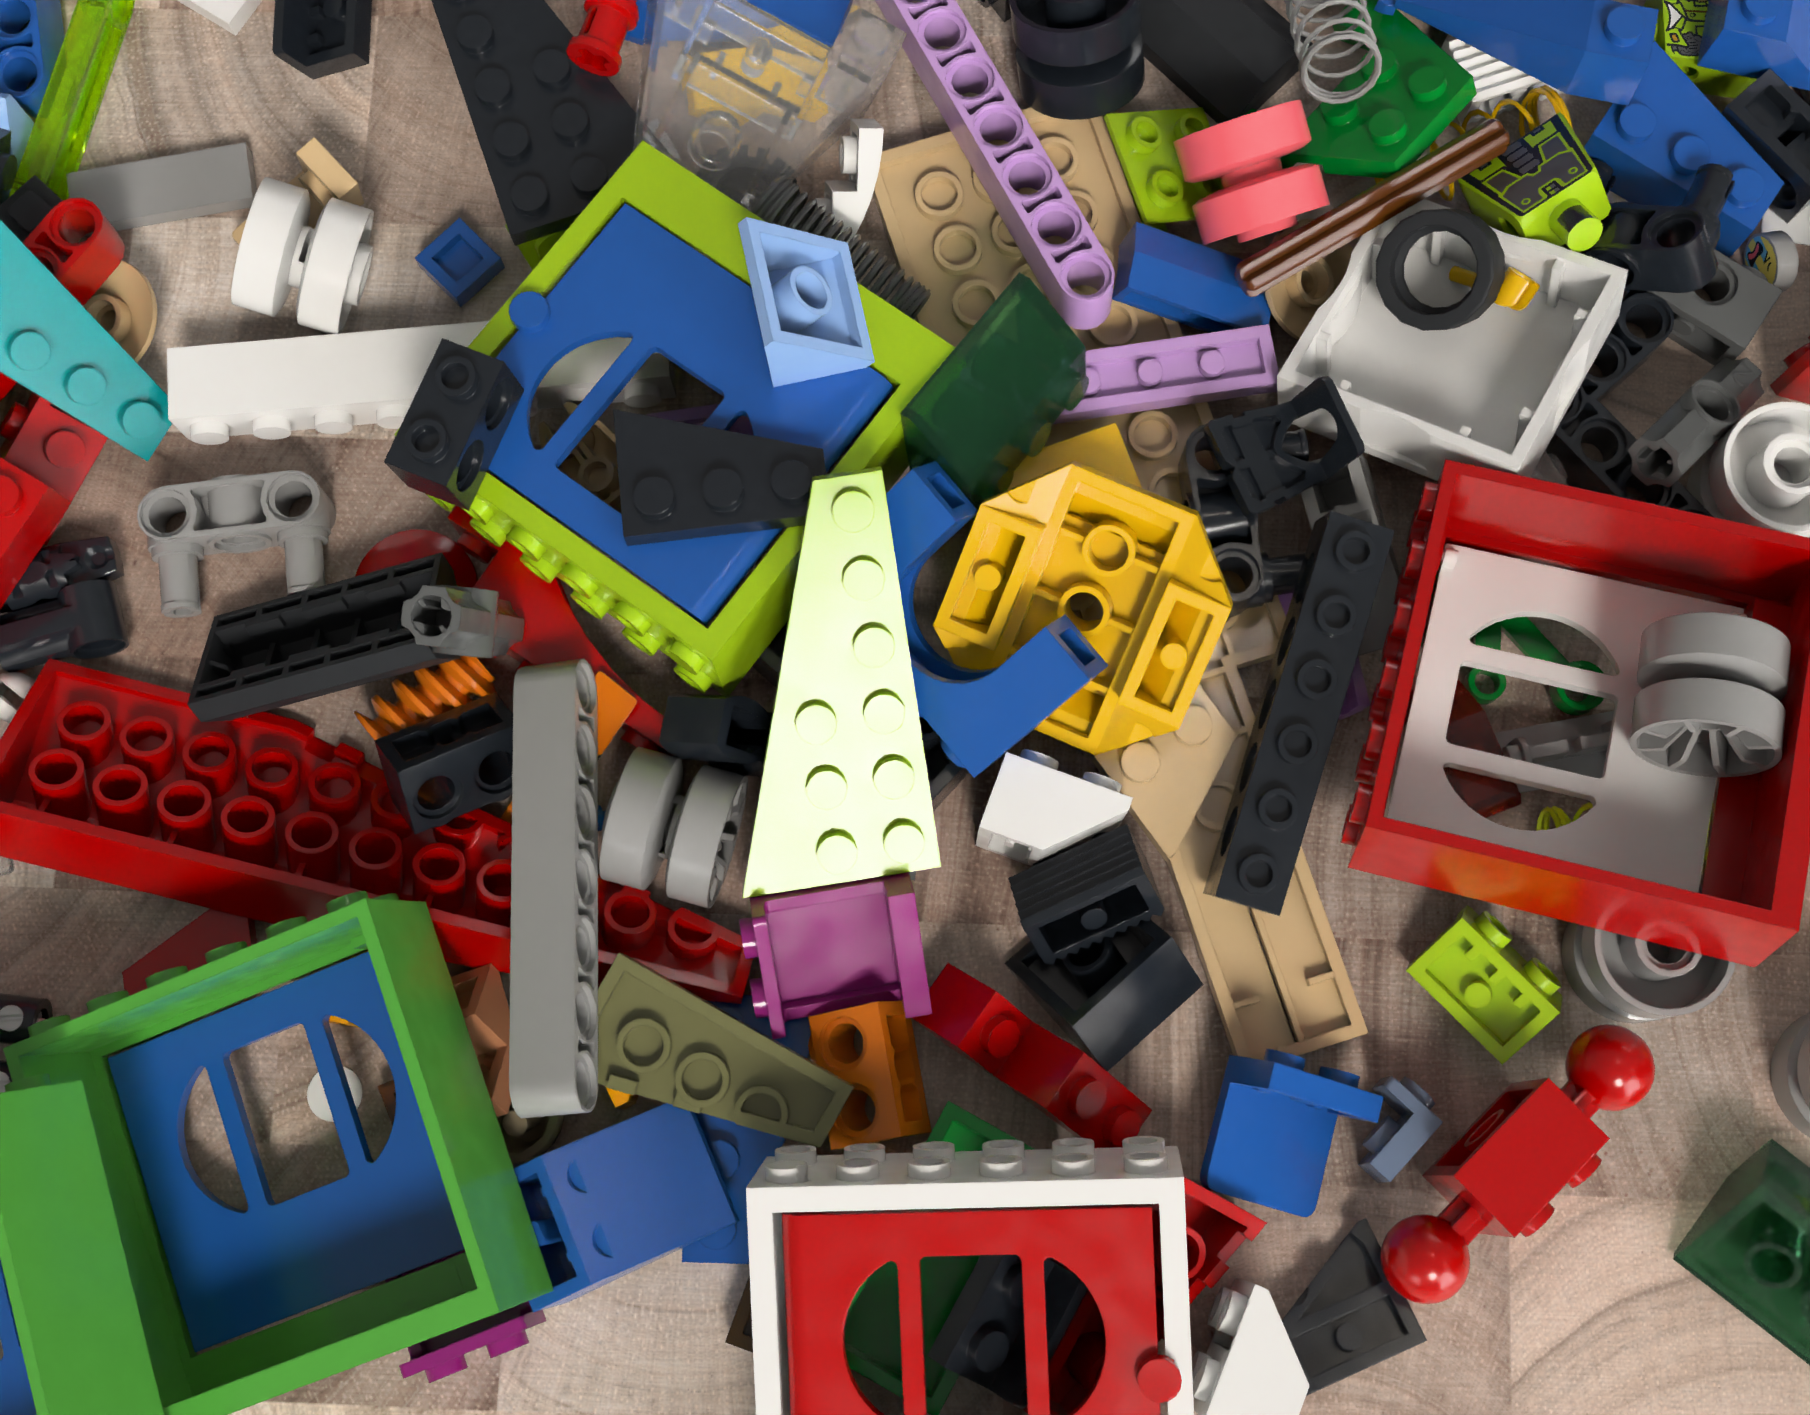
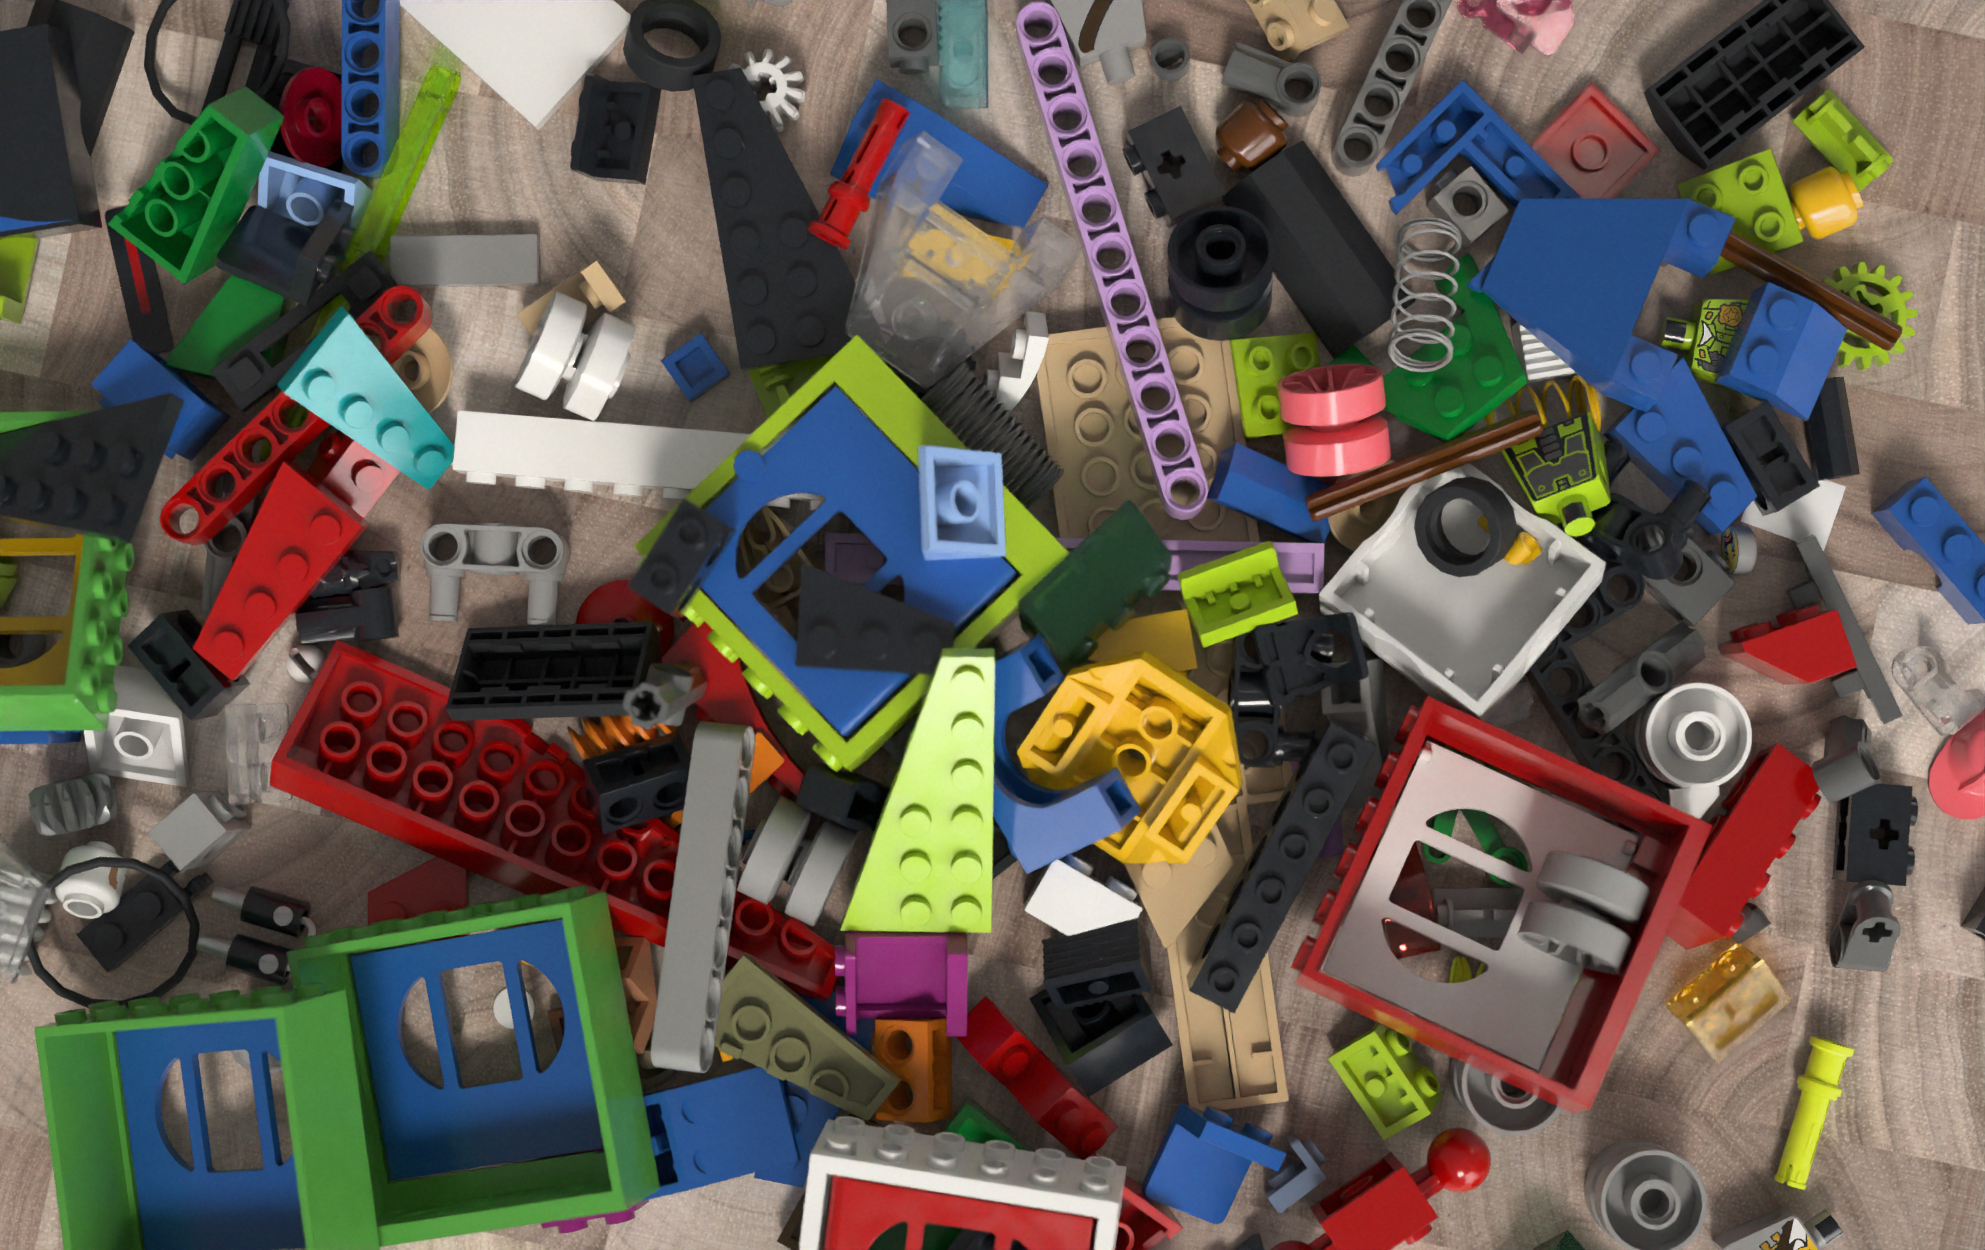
camera: 15 degrees right, 10 degrees up
none -> lime bracket [1177,541,1298,648]

